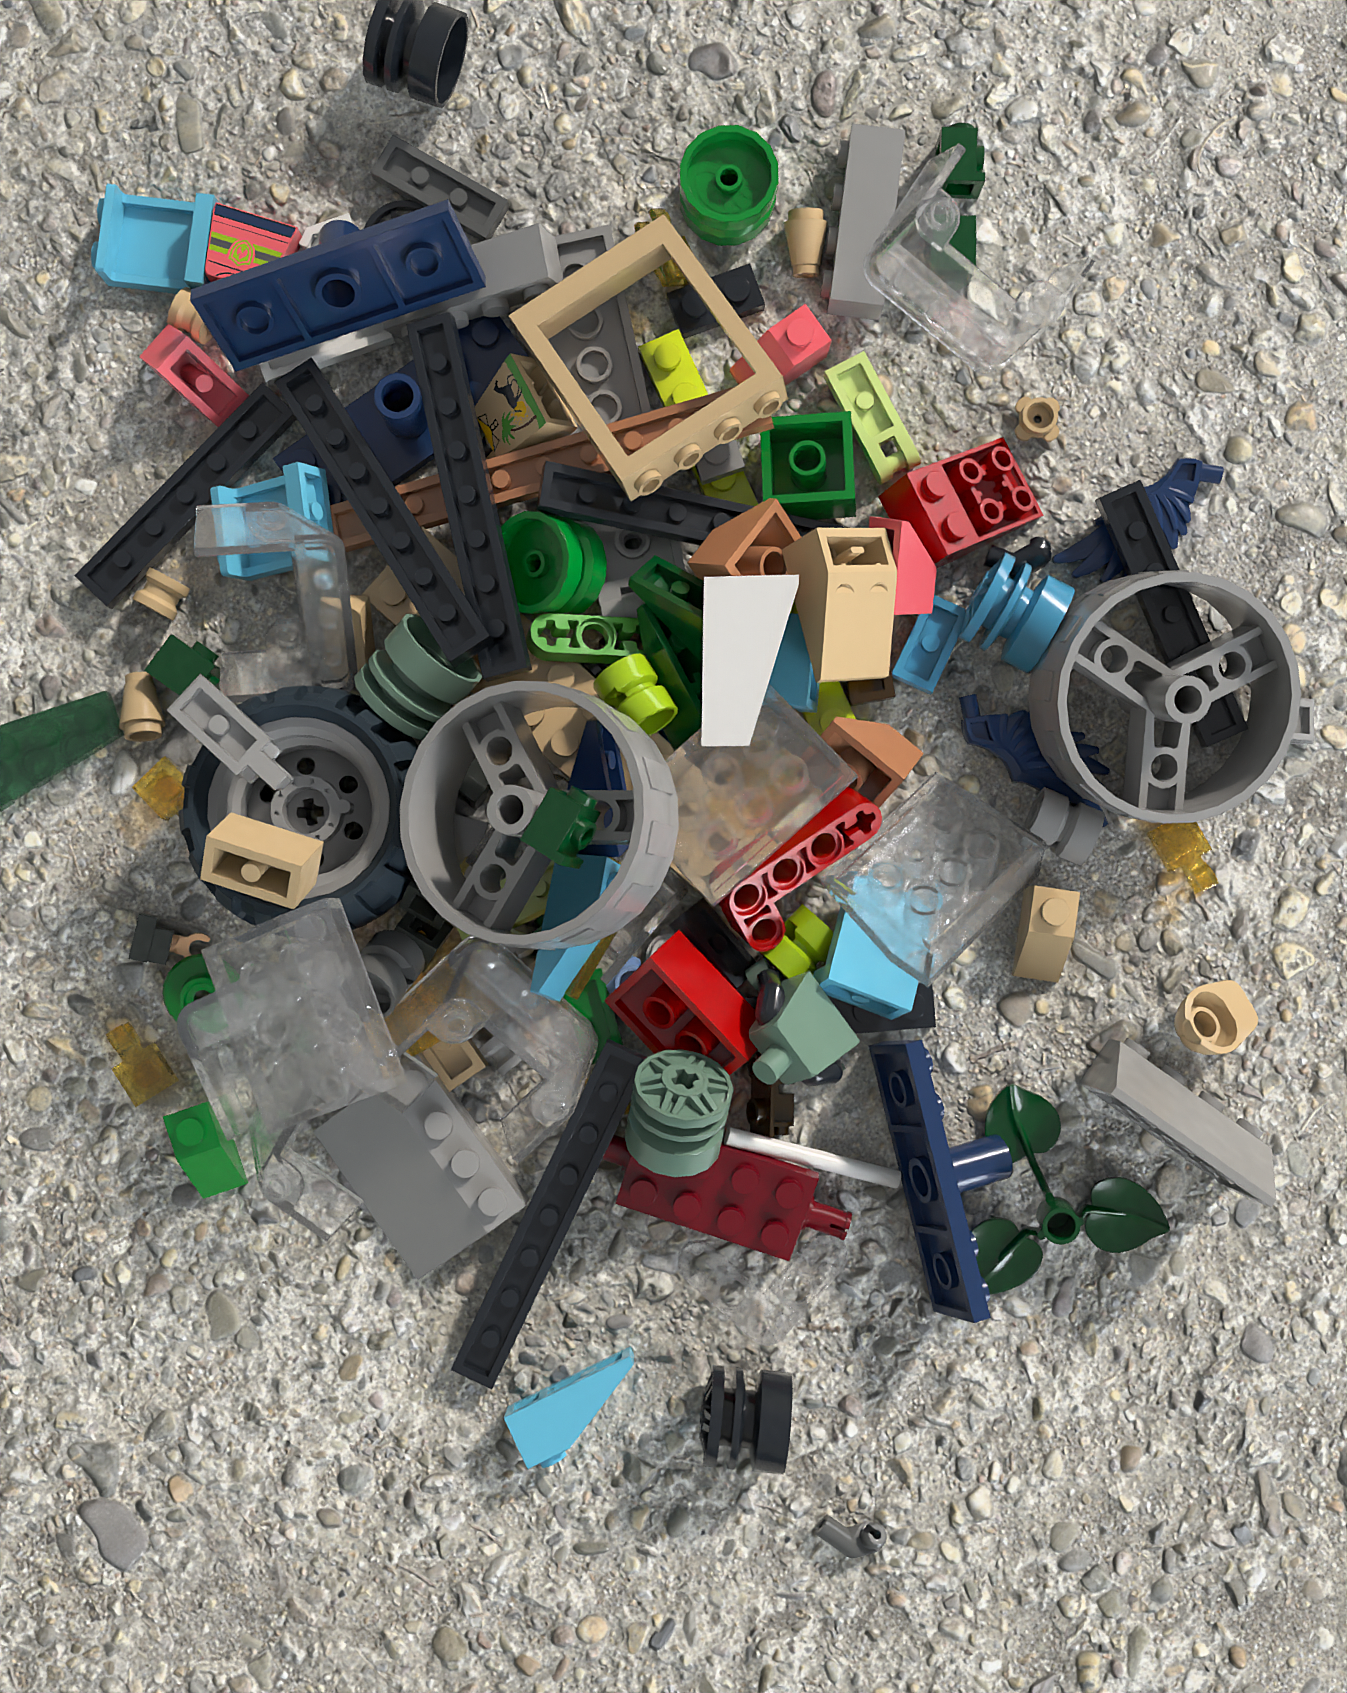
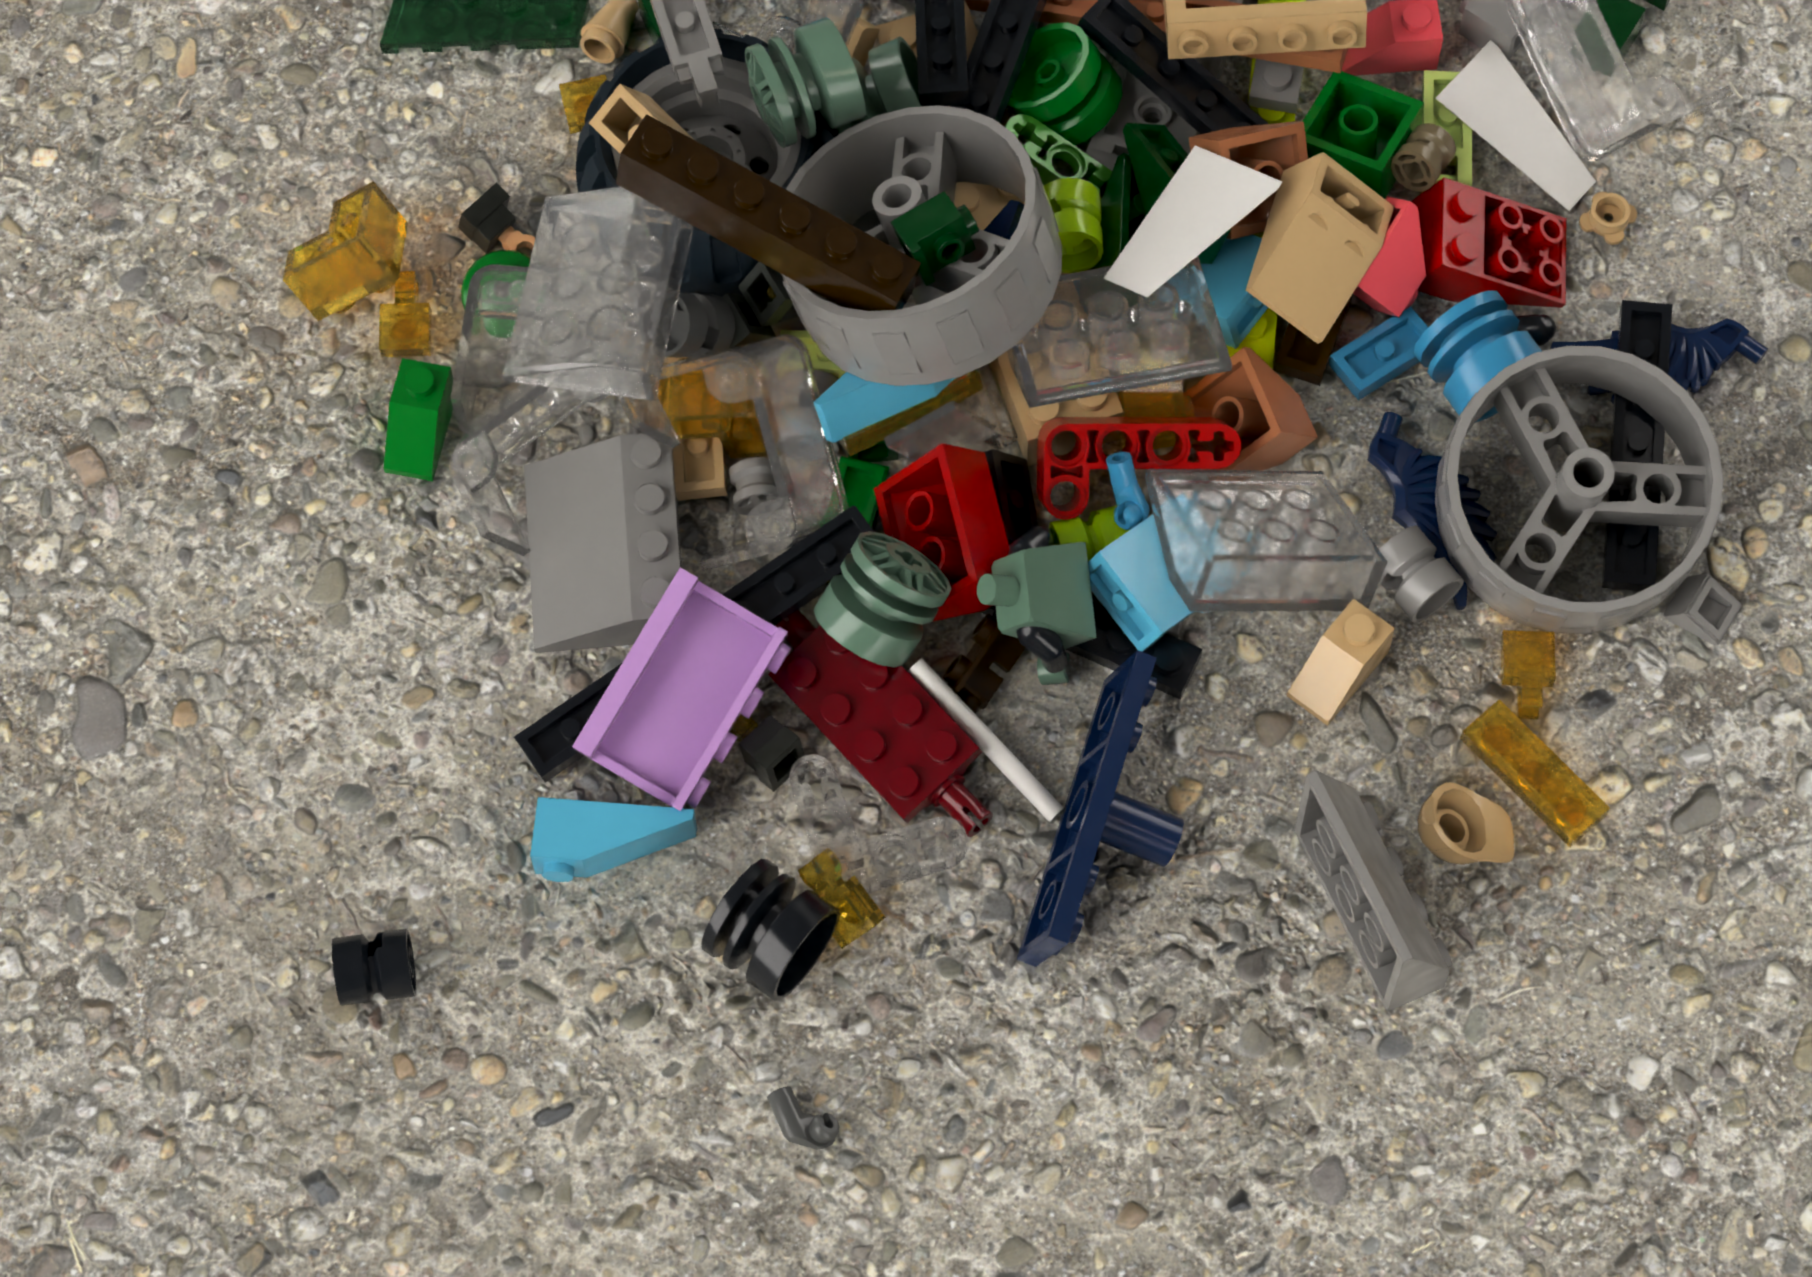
camera: 35 degrees right, 20 degrees down
dark green plant [971,1084,1170,1295] -> none
none -> clear yellow brick [283,181,408,321]
none -> black wheel [332,928,417,1006]
none -> lavender panel [572,567,791,811]
none -> dark brown brick [616,114,921,311]
none -> pearl dark grey piece [730,714,806,792]
none -> sand green wheel [745,17,866,148]
none -> clear yellow plate [798,848,886,949]
none -> dark azure arm [1106,452,1150,530]
none -> dark tan wheel [1391,123,1456,192]
none -> white sticker [1436,40,1596,211]
none -> clear yellow plate [1460,699,1610,848]

